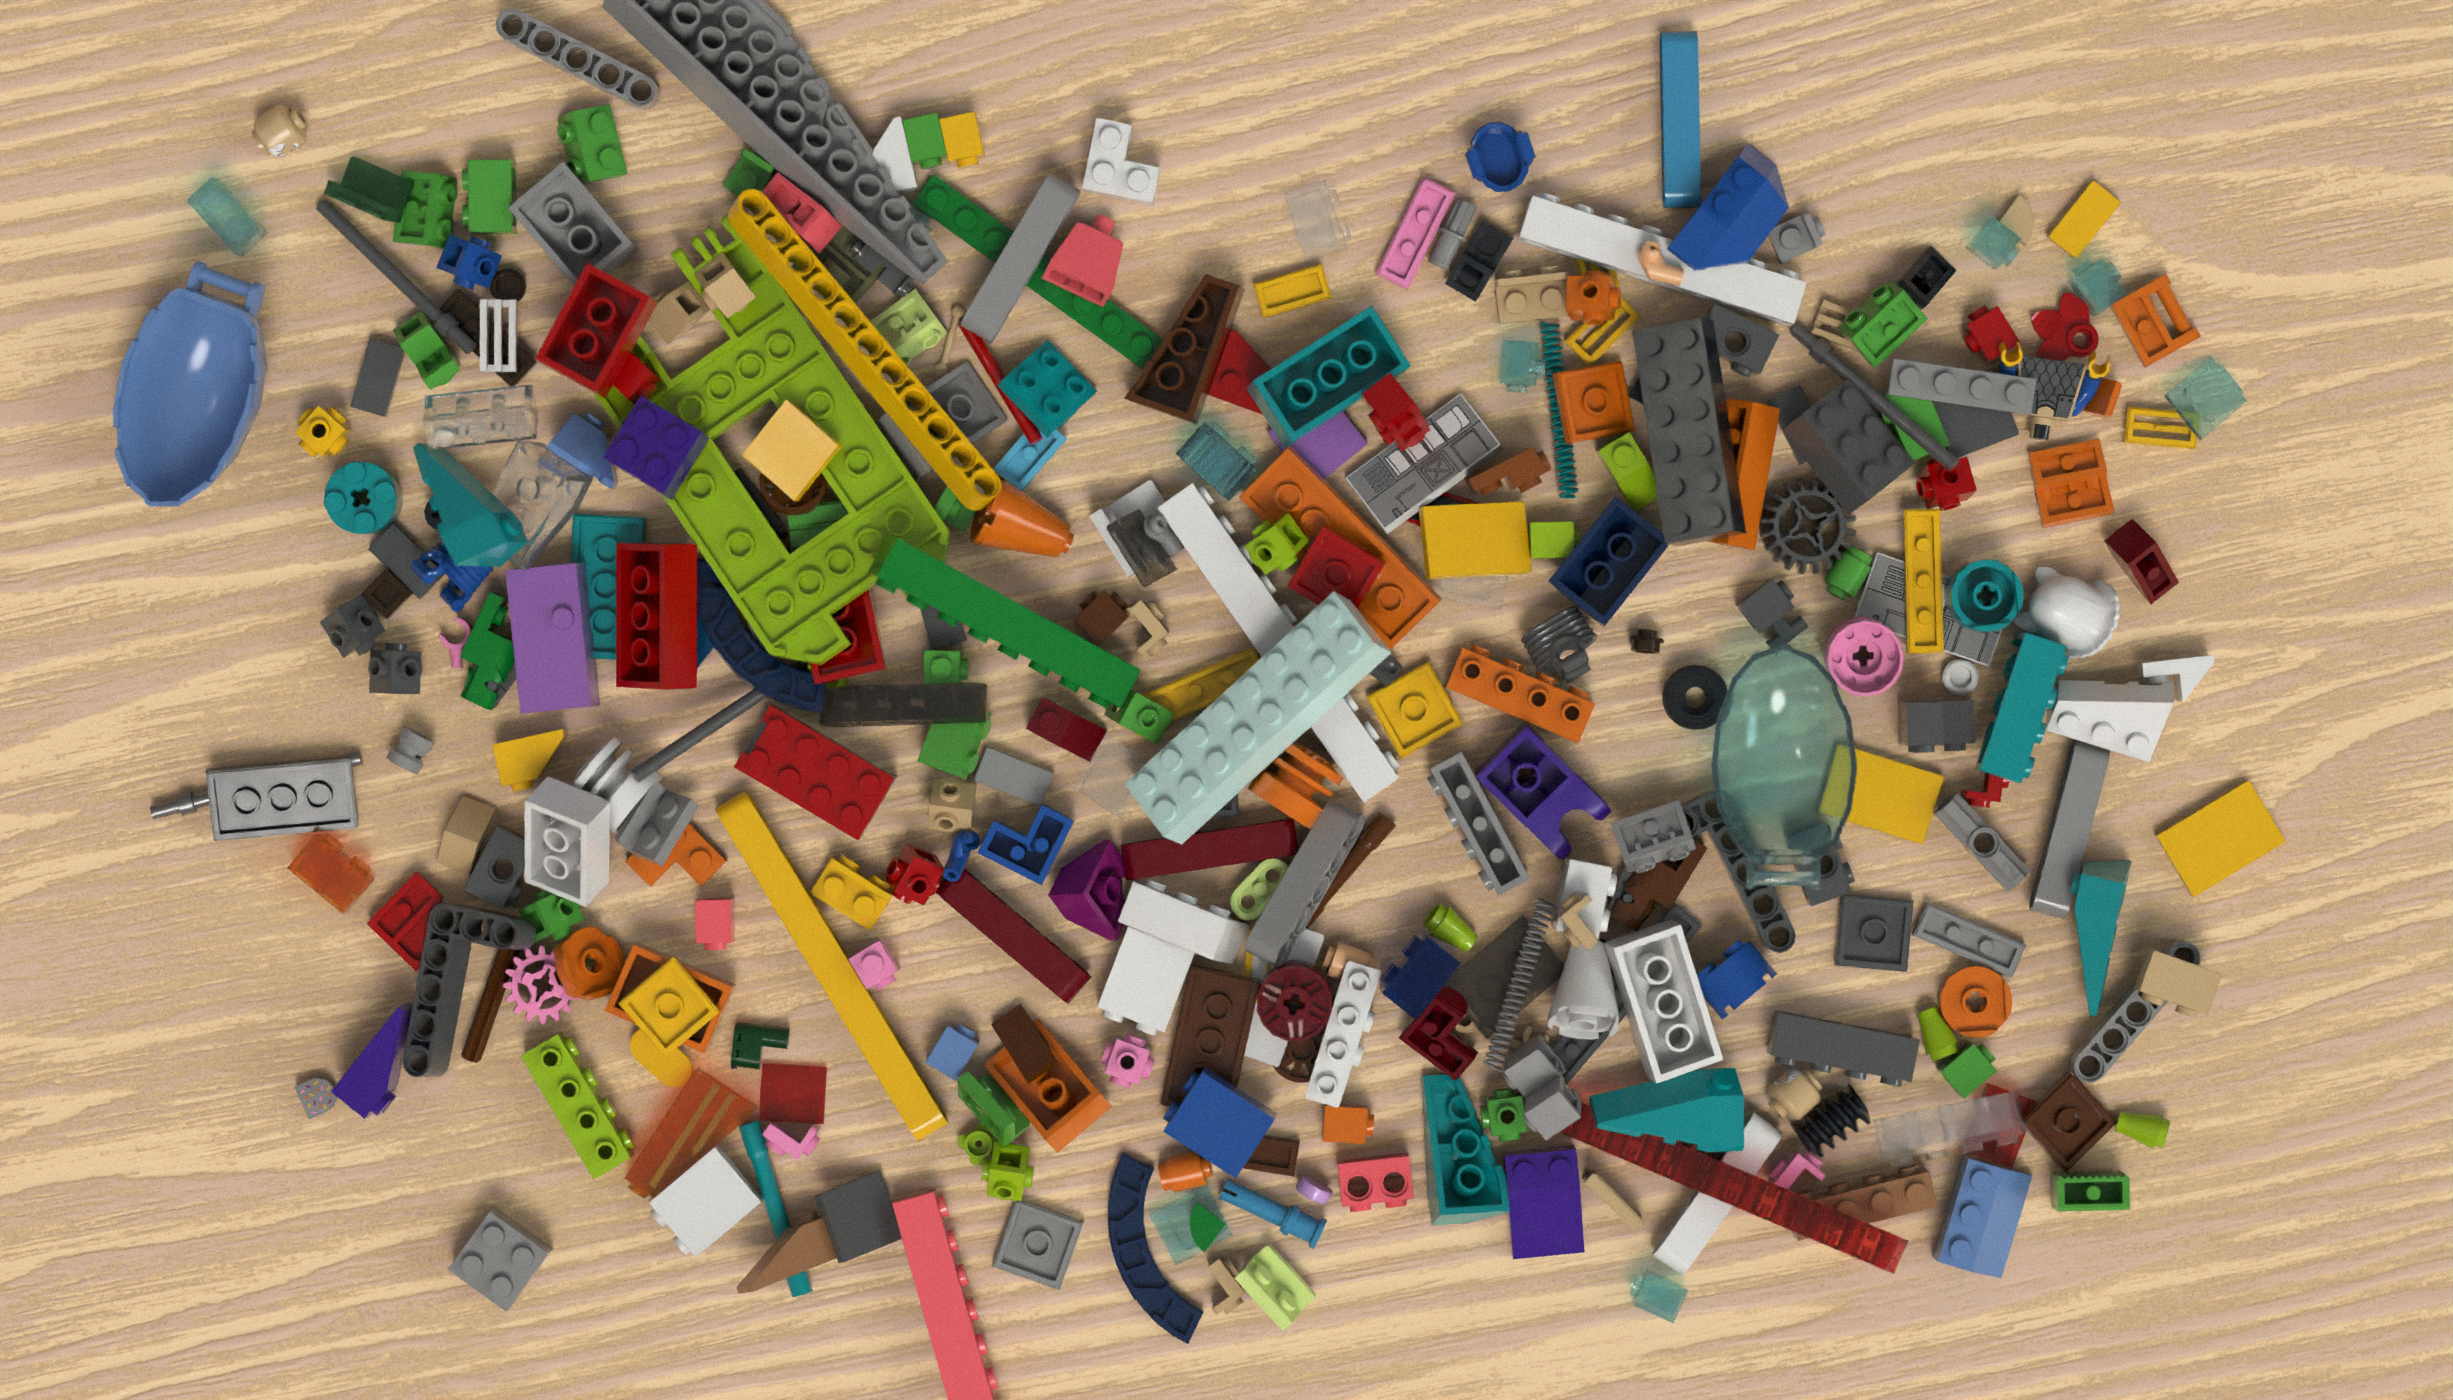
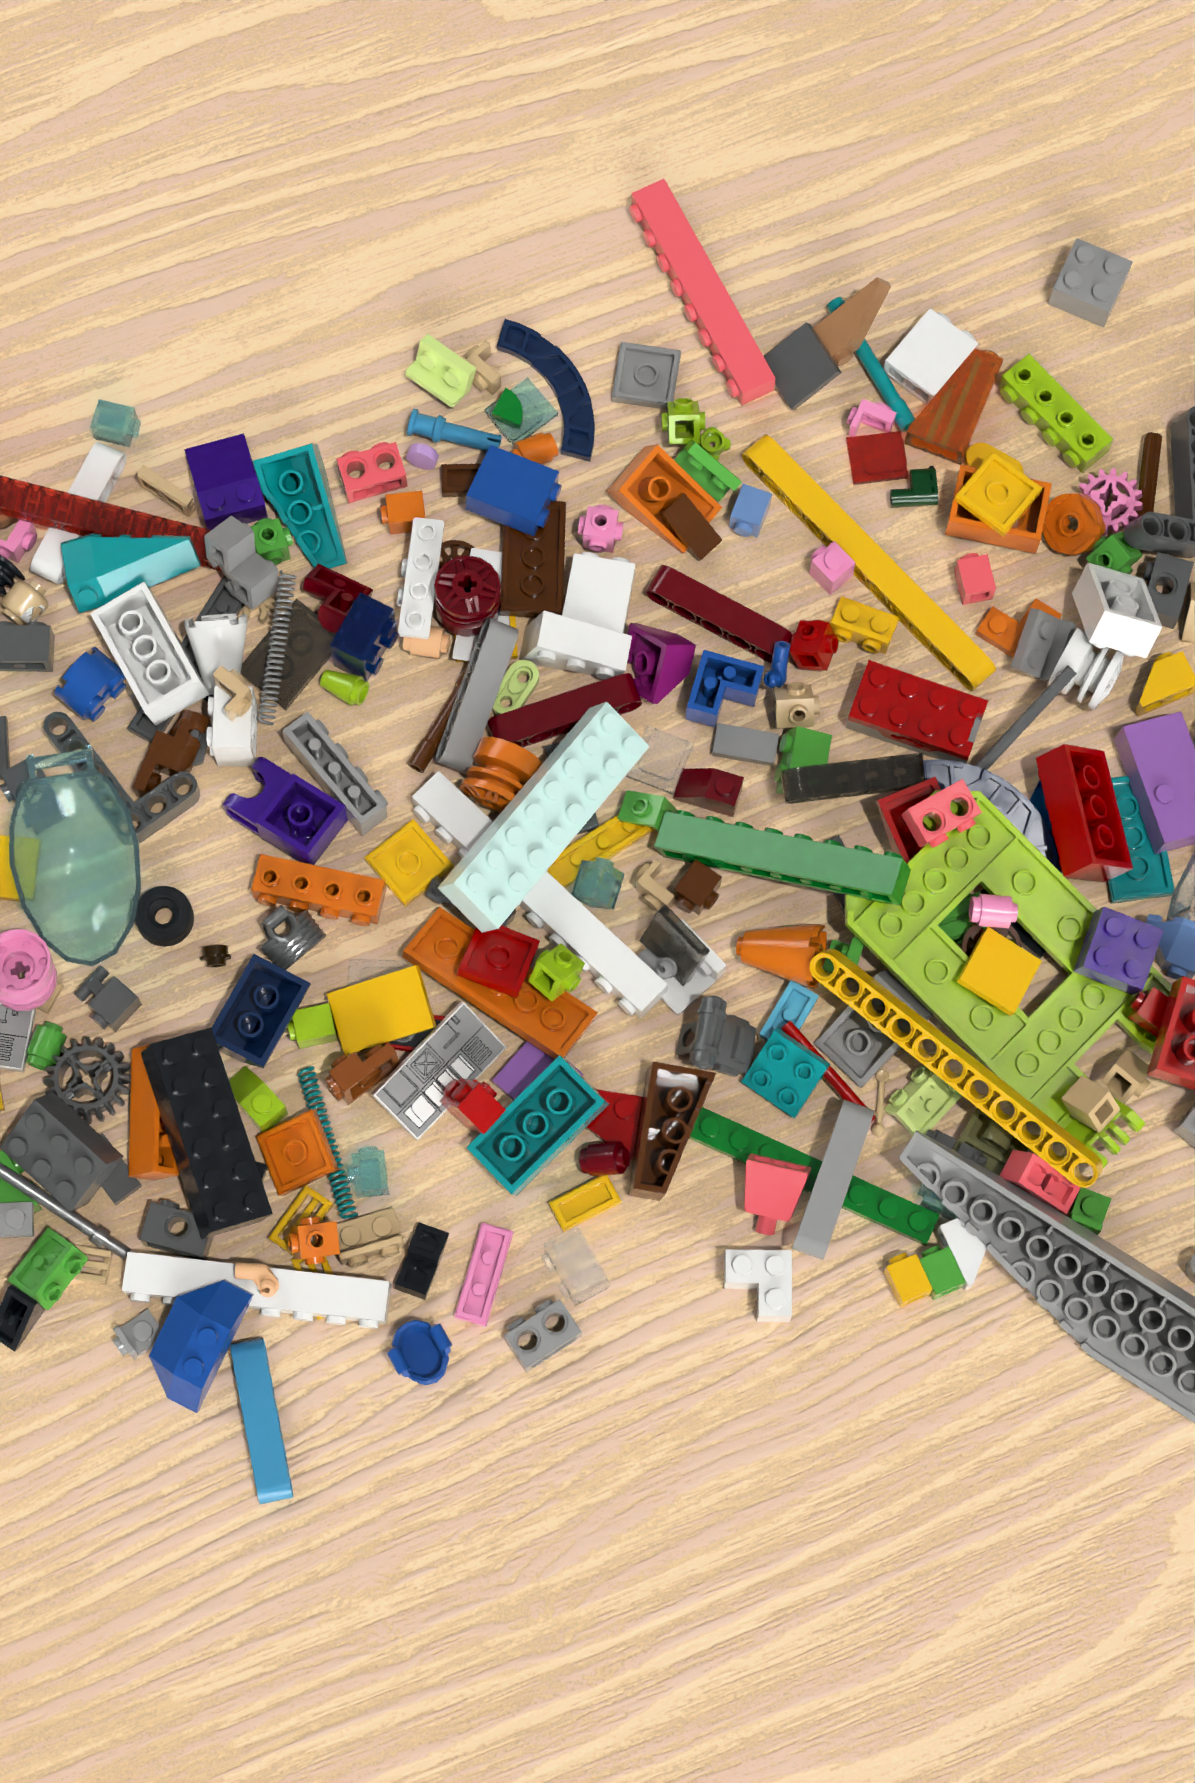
camera: 165 degrees right, 15 degrees down
bright green brick [924,650,968,687] -> none
clear light blue brick [1176,421,1258,502] -> none
light grey axle [1428,199,1476,271] -> none
light grey bracket [1611,800,1696,873] -> none
none -> light grey brick [504,1299,582,1373]
none -> clear light blue brick [571,858,625,909]
none -> dark red brick [579,1142,630,1176]
none -> dark grey piece [676,996,756,1077]
none -> coral brick [901,779,982,848]
none -> bright pink brick [968,894,1018,928]

